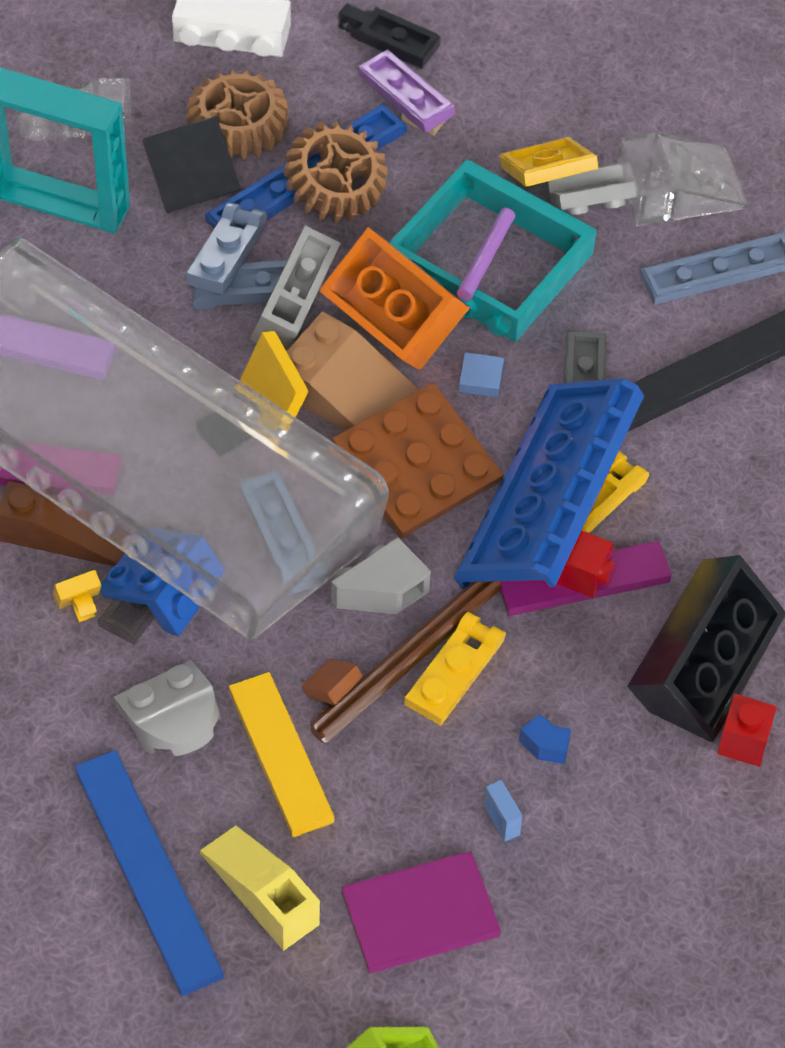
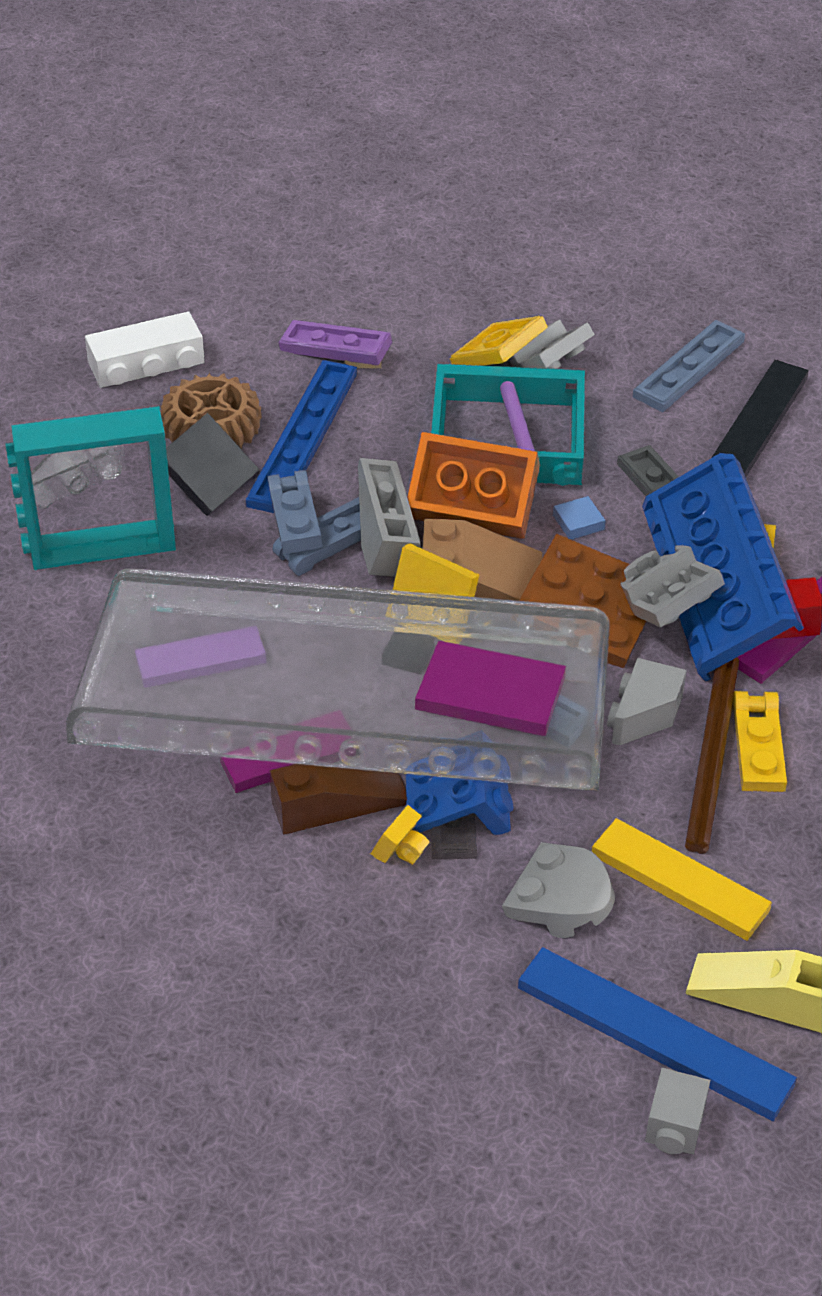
camera: 30 degrees left, 10 degrees down
medium nougat gear [283,120,388,224] -> none
dark orange tile [301,659,363,705] -> none
black hinge [338,3,440,69] -> none
clear slope [617,132,748,226] -> none
none -> magenta tile [415,640,566,736]
none -> light grey slope [621,545,725,628]
none -> light grey brick [645,1068,711,1155]

